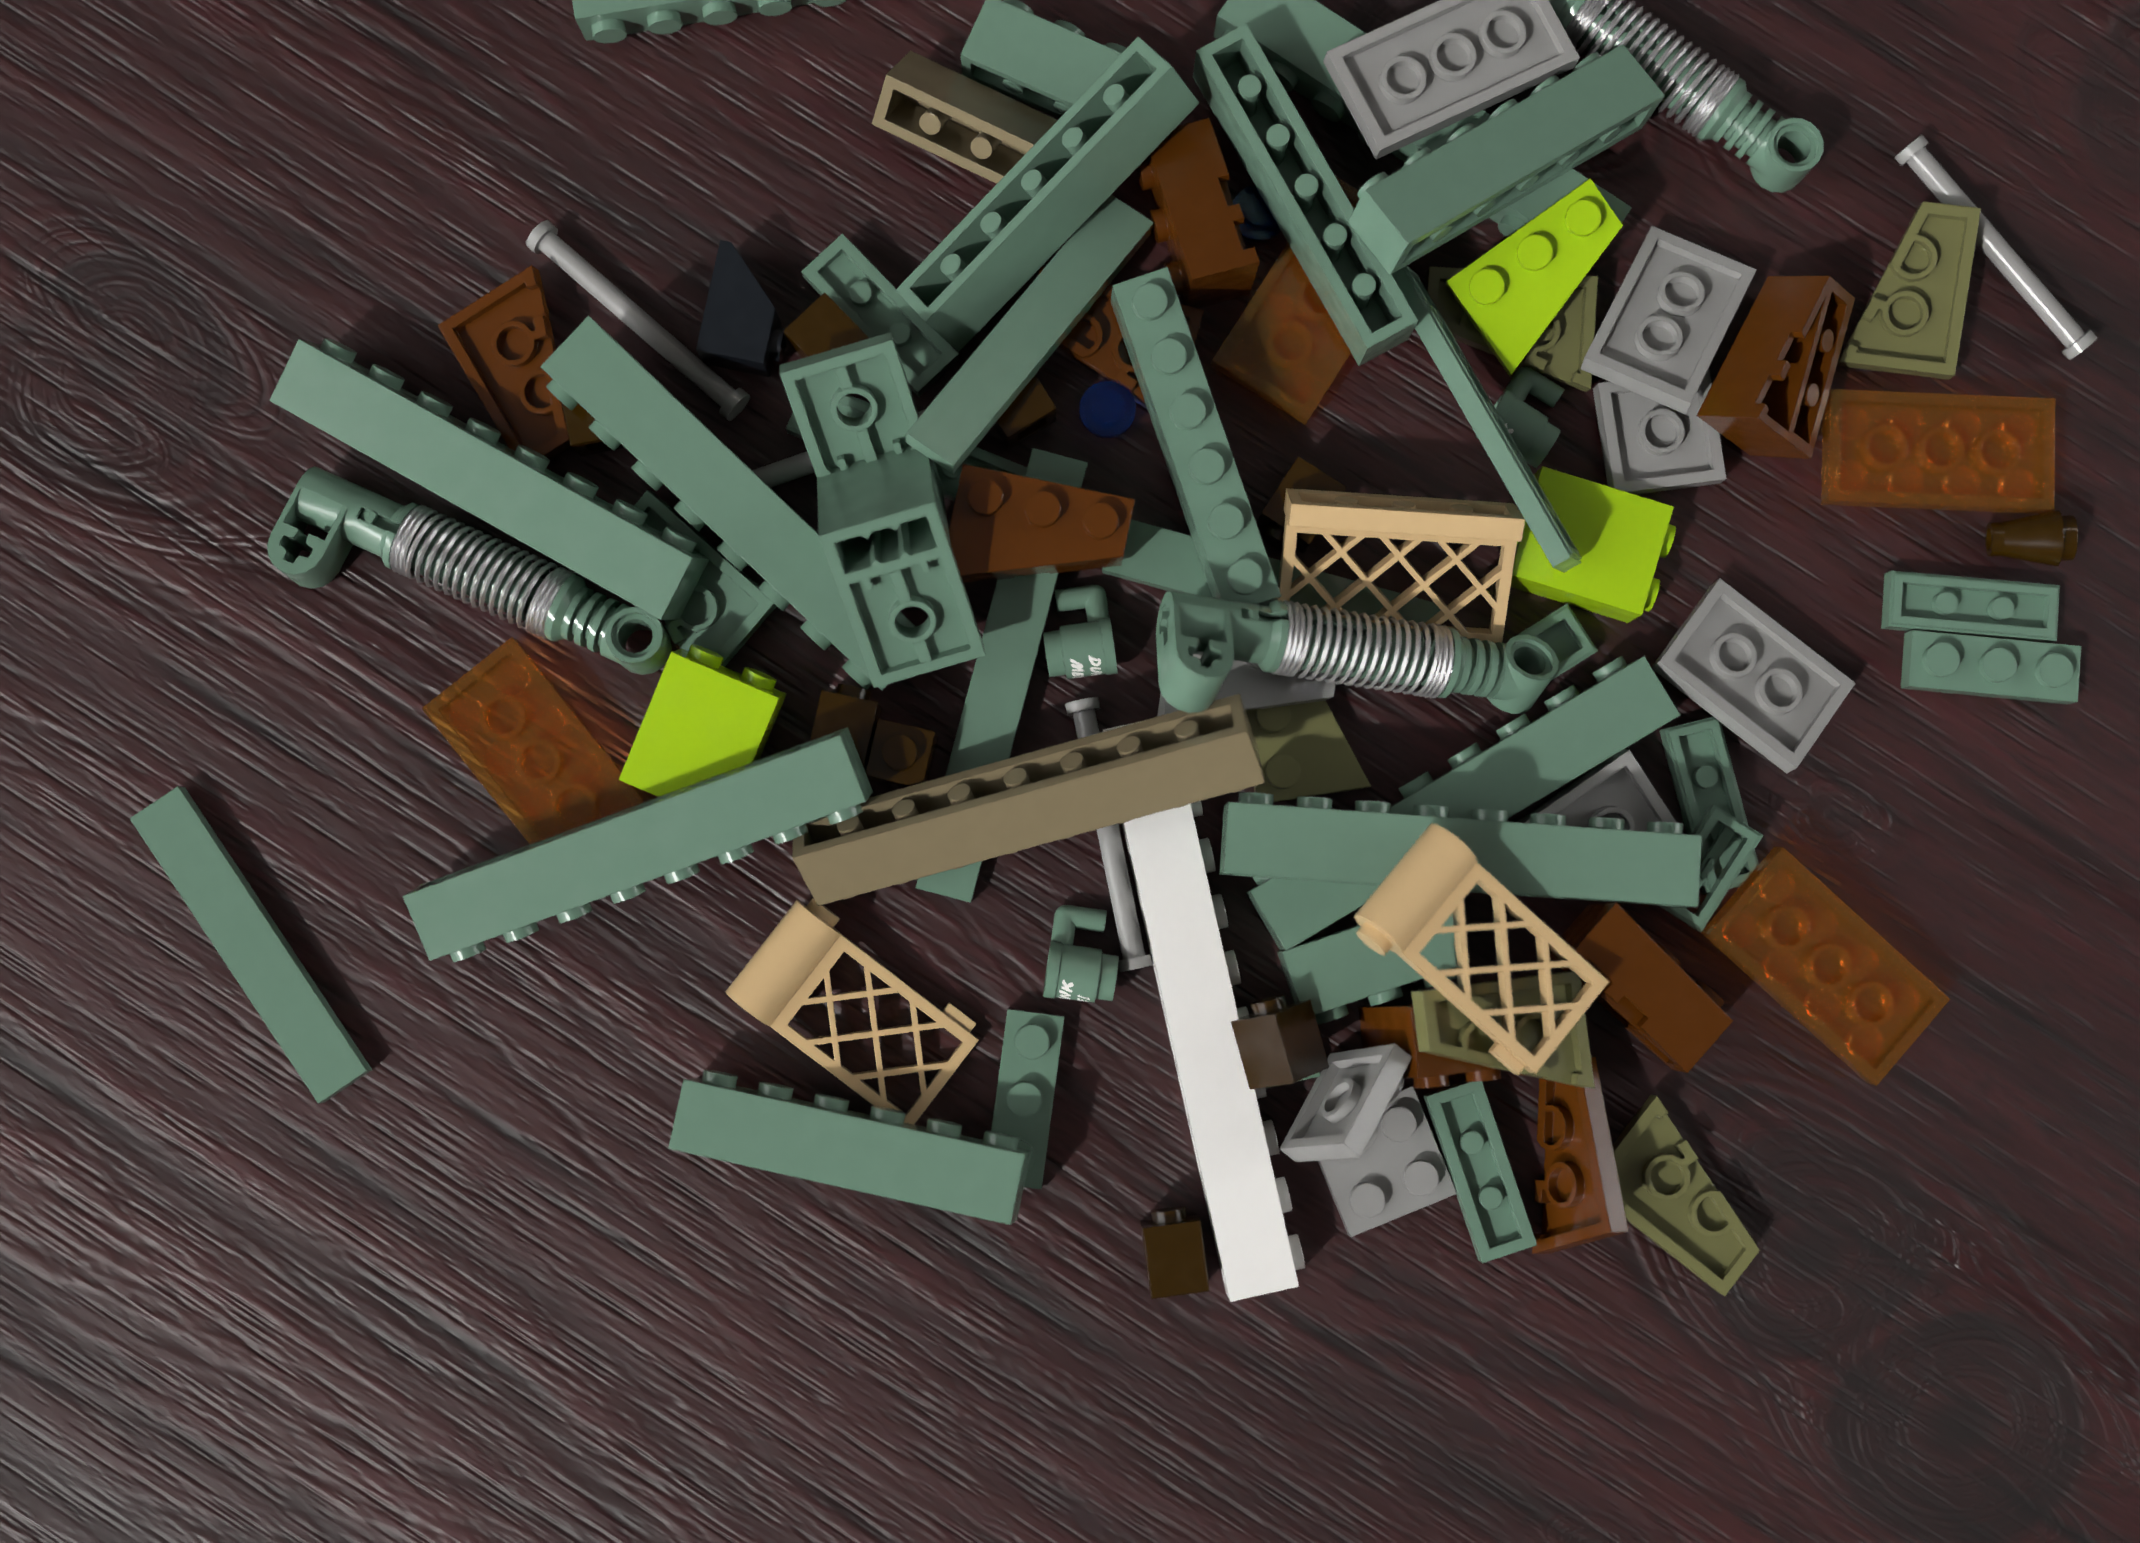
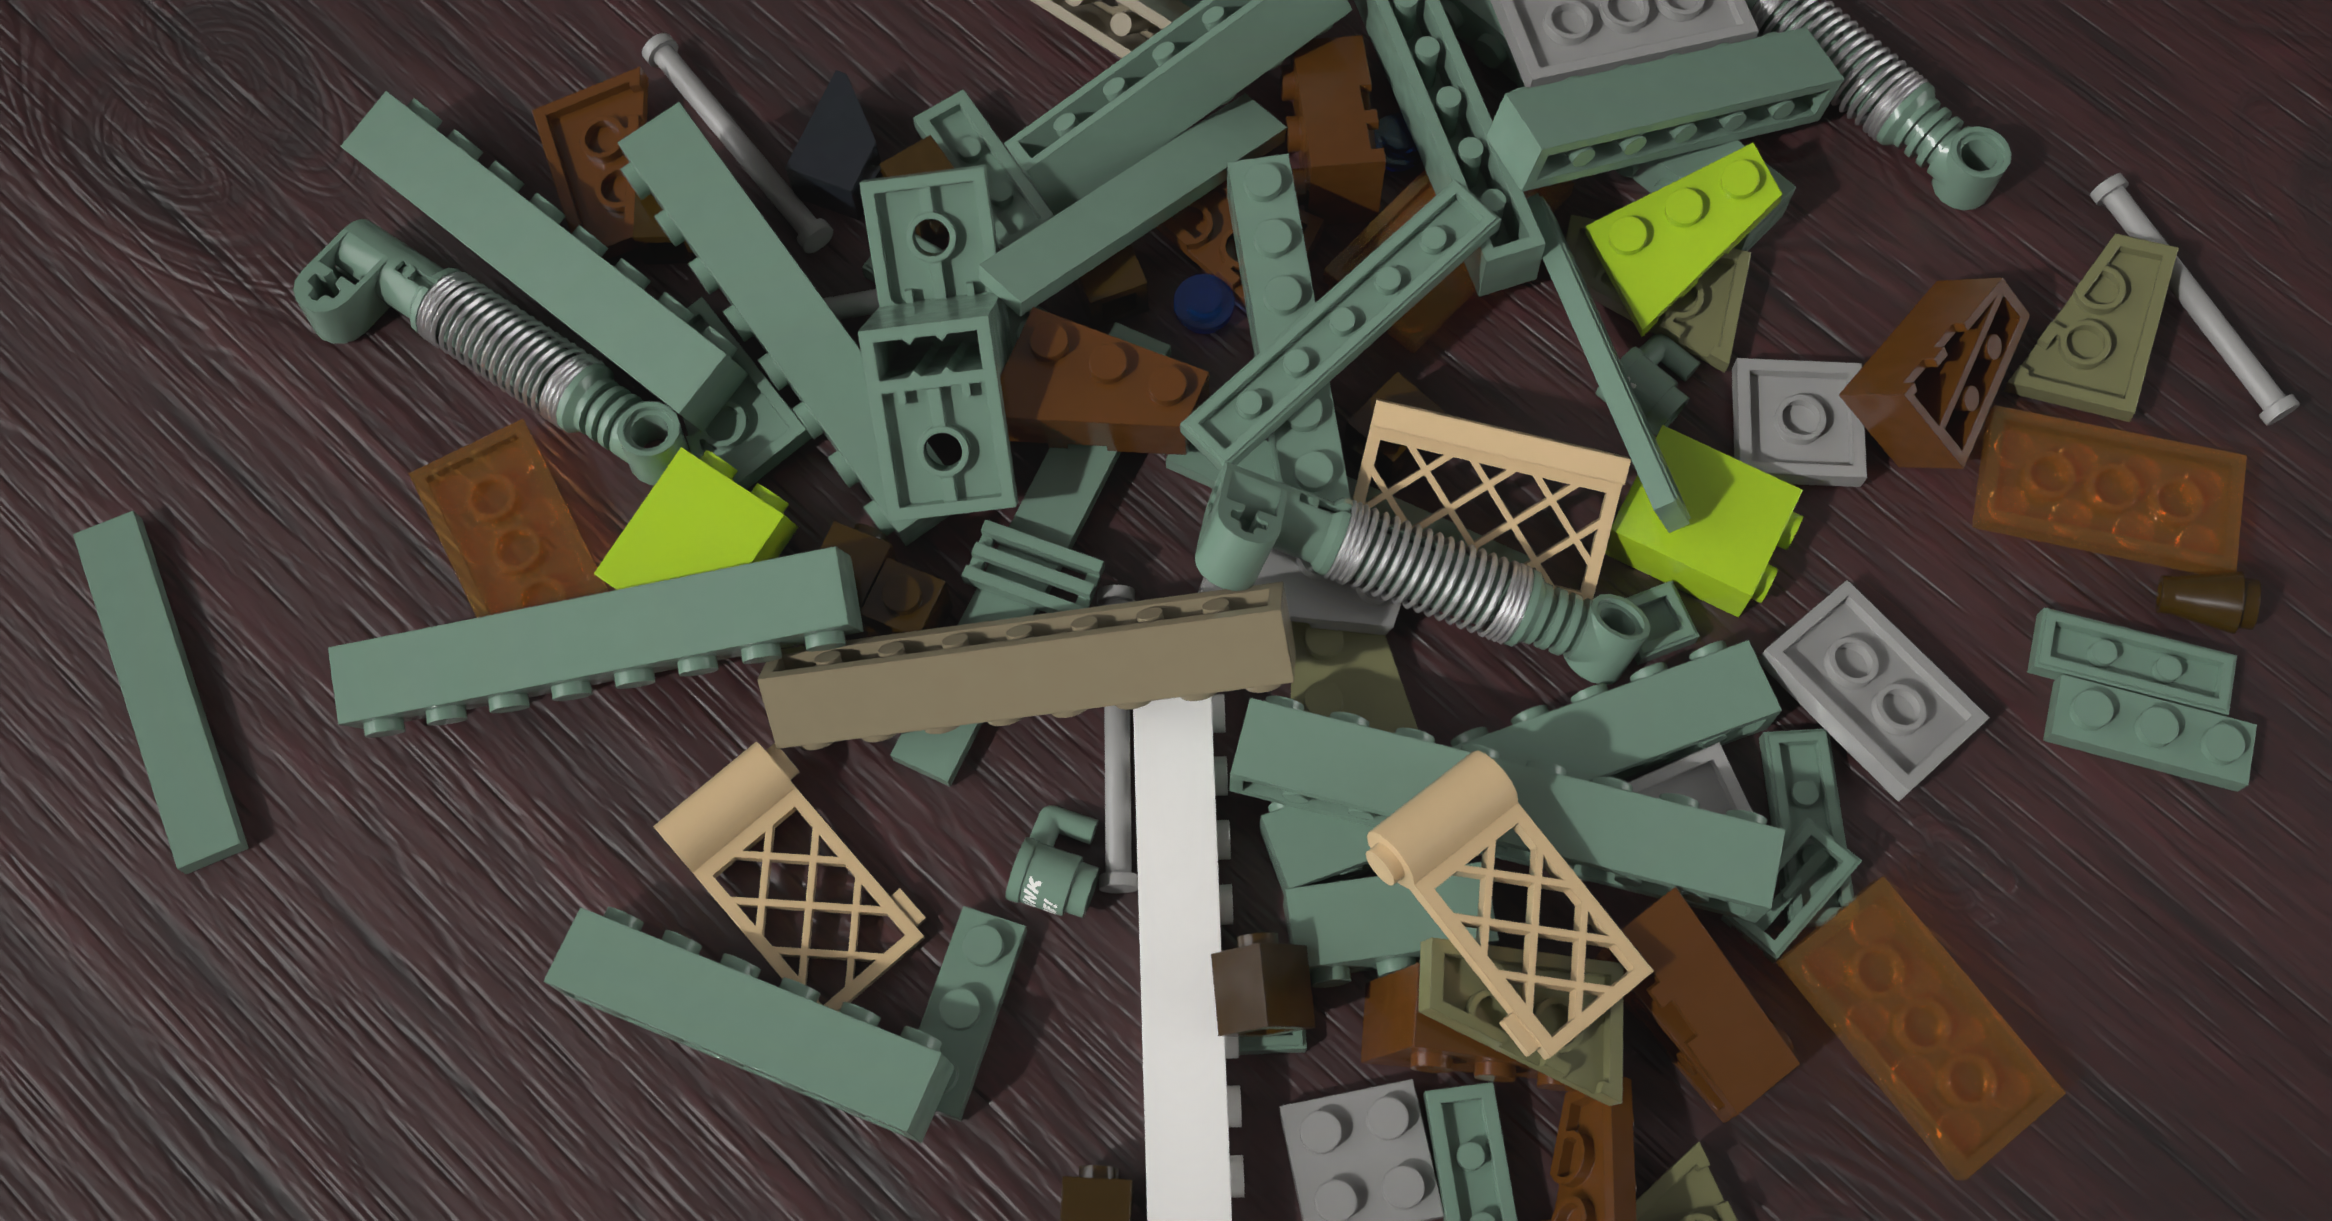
camera: 20 degrees right, 15 degrees down
sand green piece [1043,584,1118,679] -> none
light grey plate [1280,1044,1412,1162] -> none
light grey plate [1580,226,1756,415] -> none
none -> sand green tile [961,519,1105,613]
none -> sand green tile [1180,178,1501,471]

